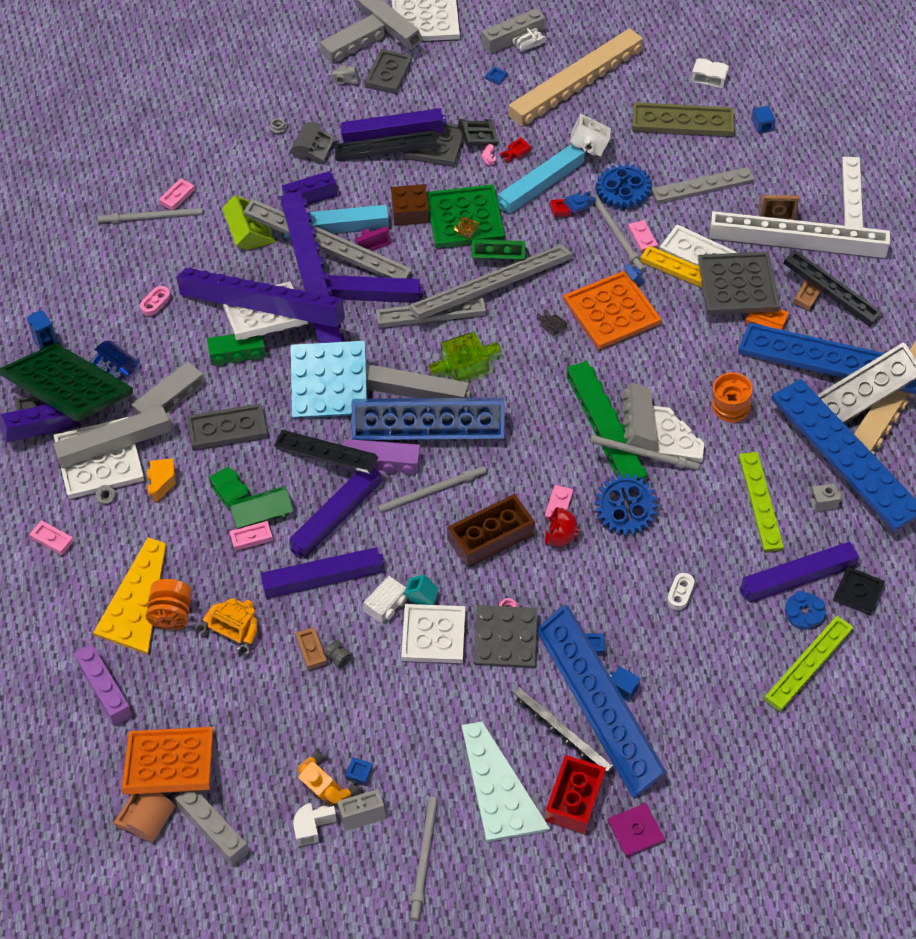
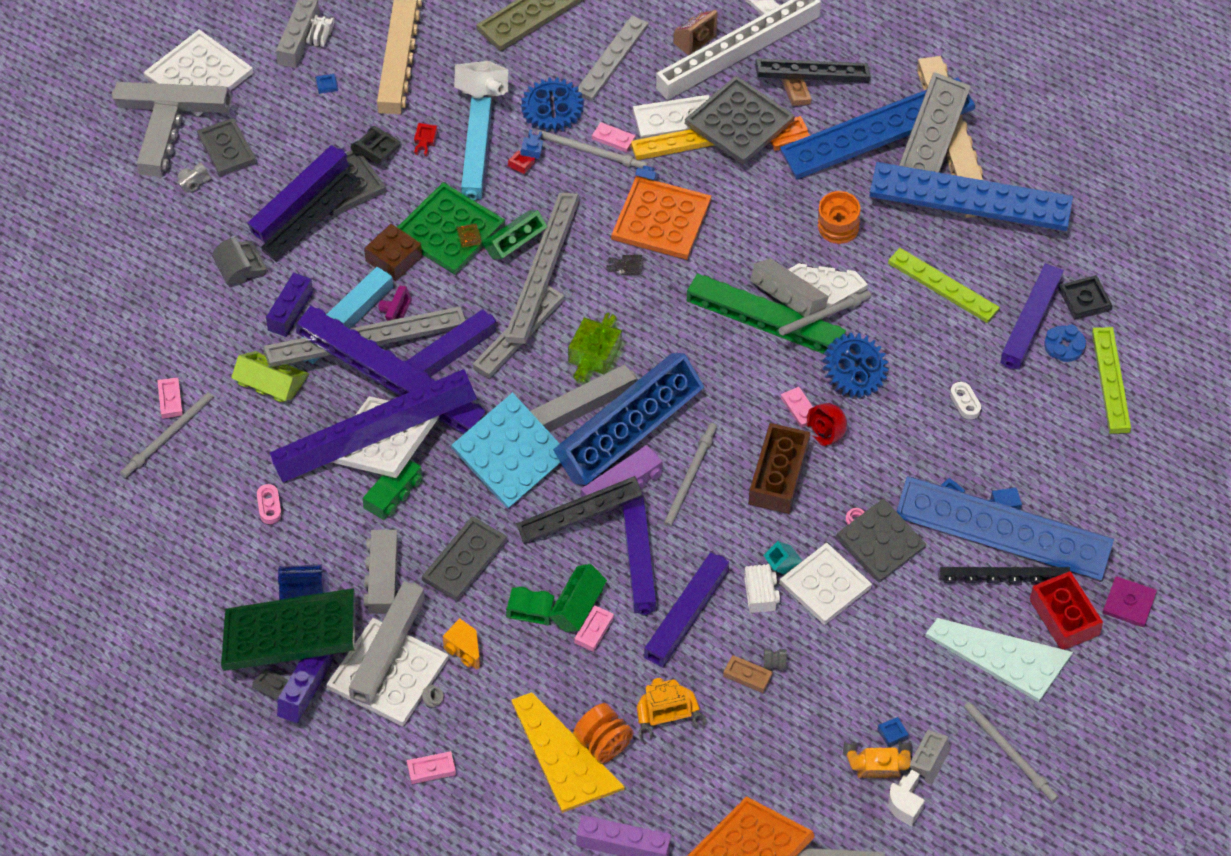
camera: 45 degrees left, 0 degrees up
blue brick [27,310,57,350] -> none
light grey plate [270,118,287,134] -> none
bright pink arm [481,144,496,166] -> none
light grey brick [810,483,842,512] -> none

